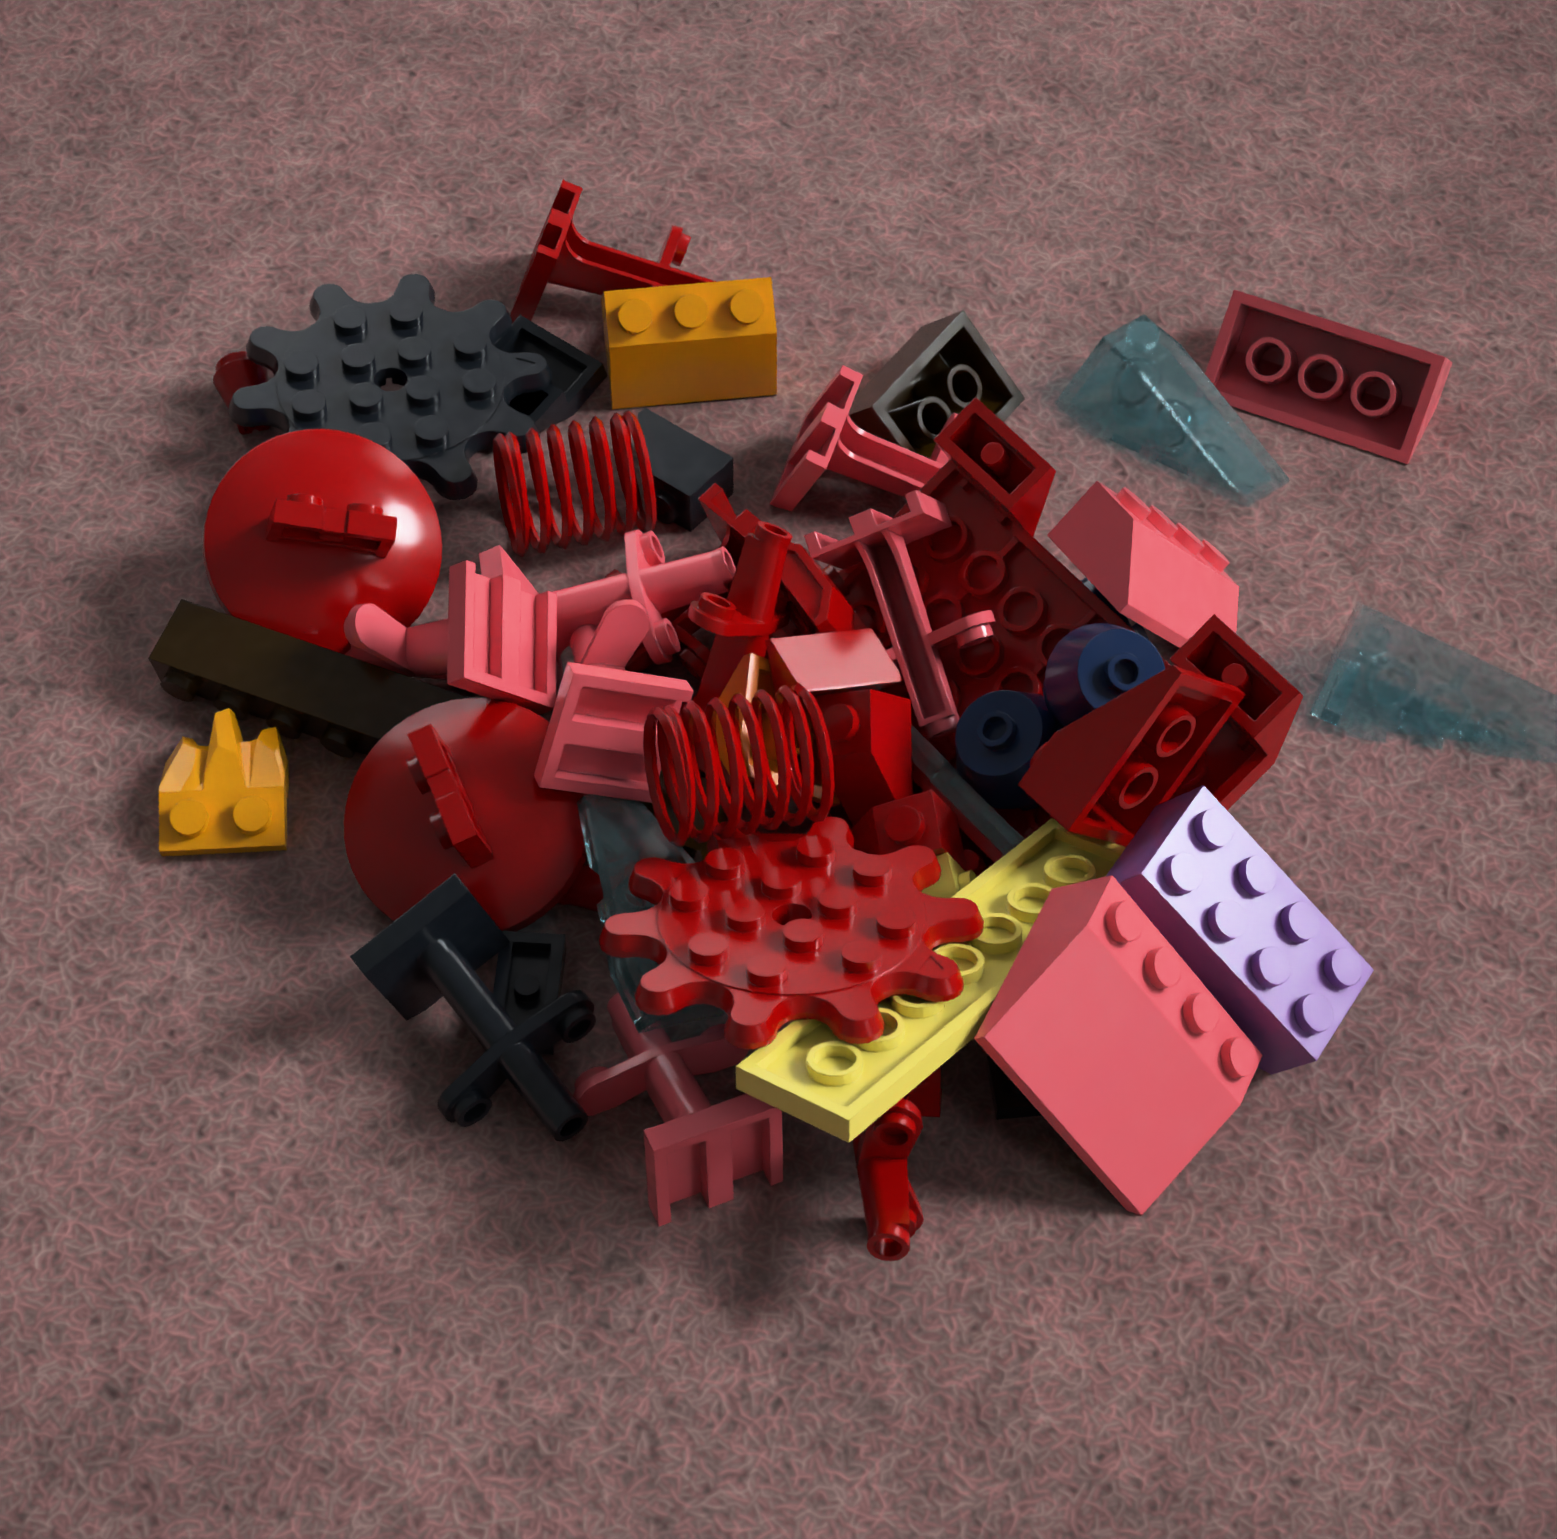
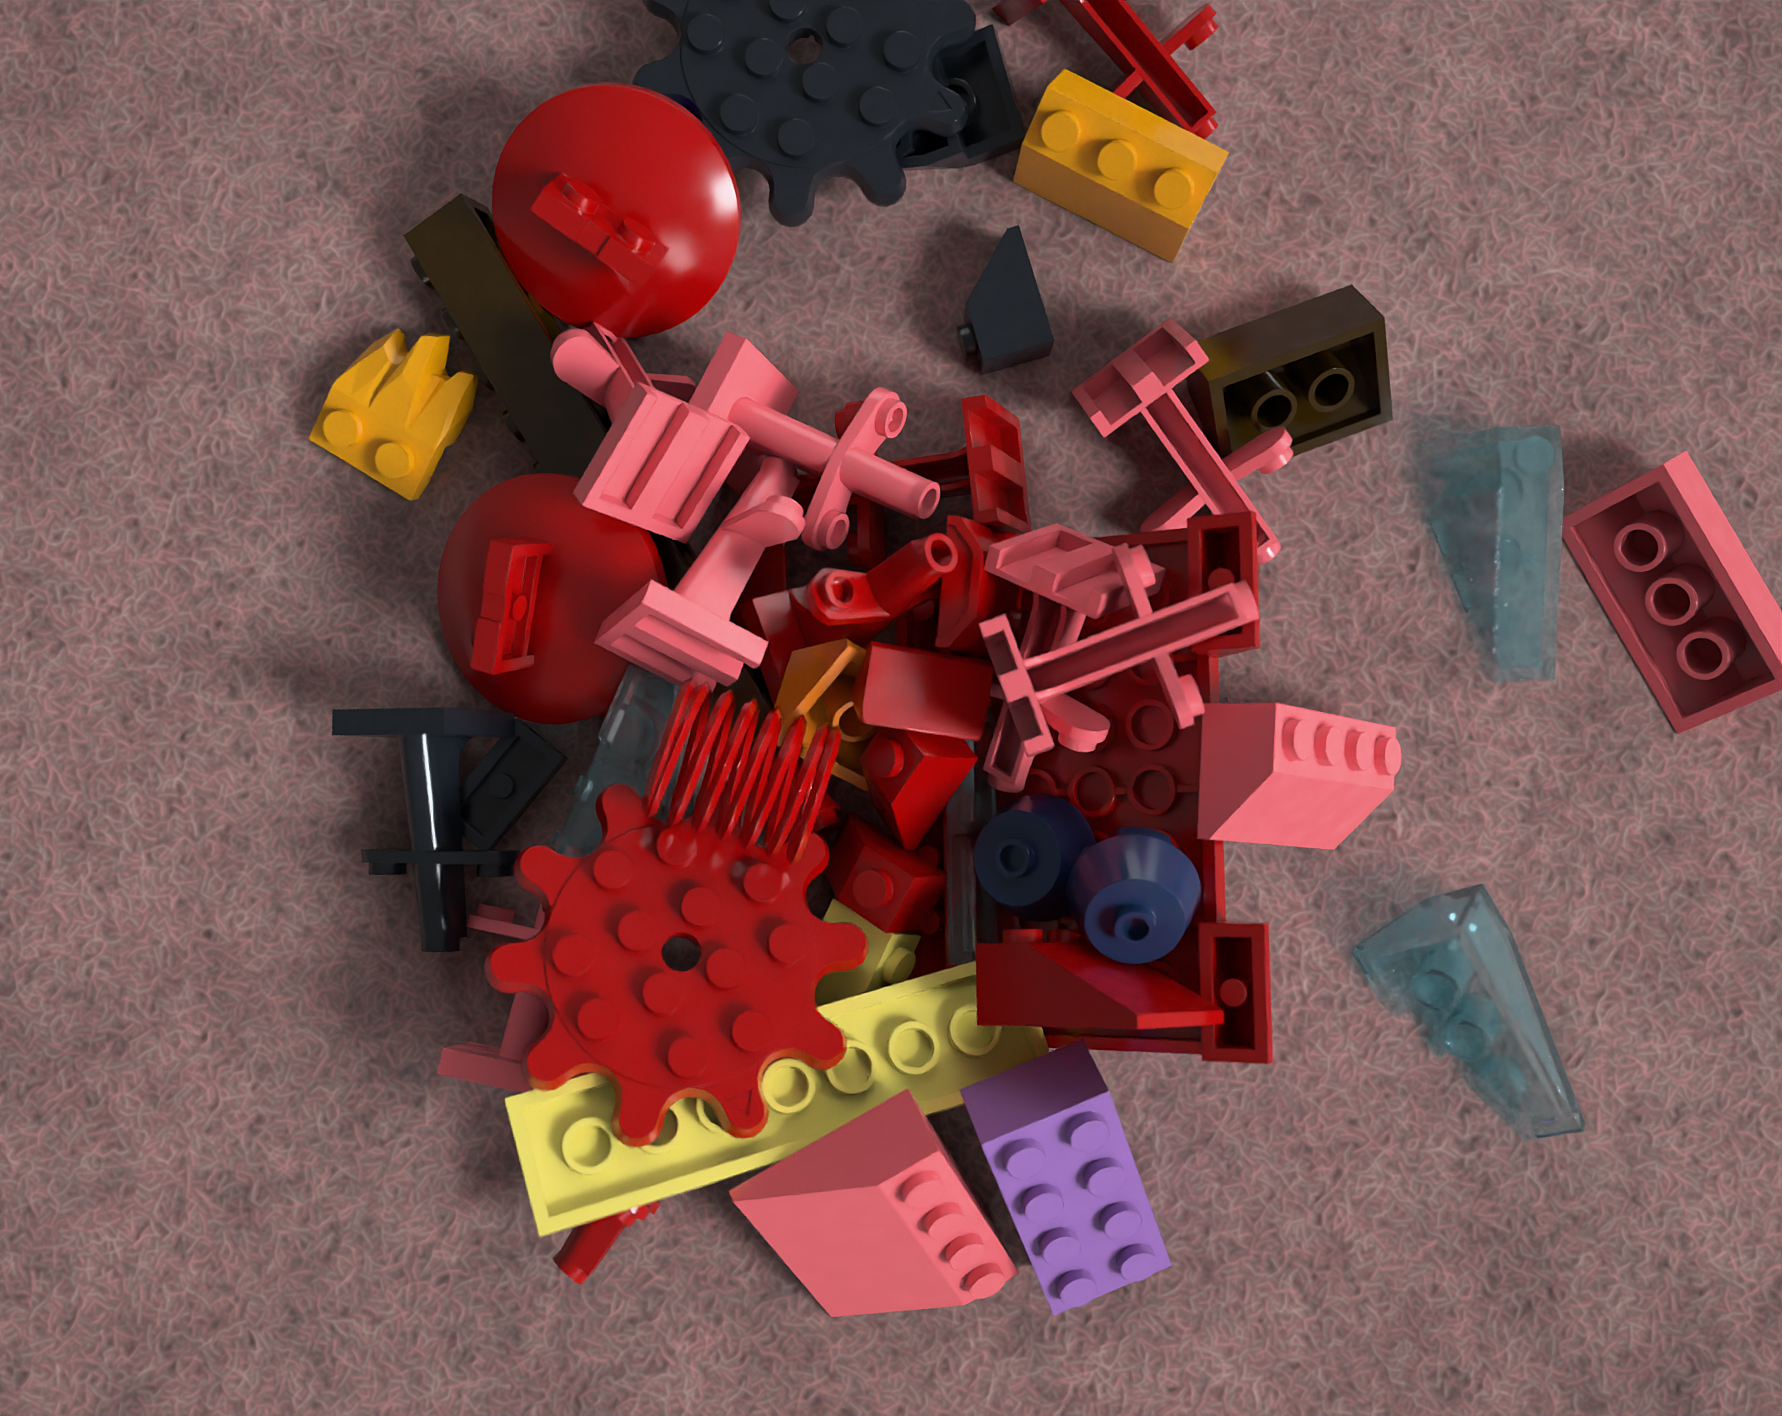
camera: 35 degrees right, 35 degrees up
red piece [493,410,657,557] -> none
none -> coral piece [979,543,1259,758]

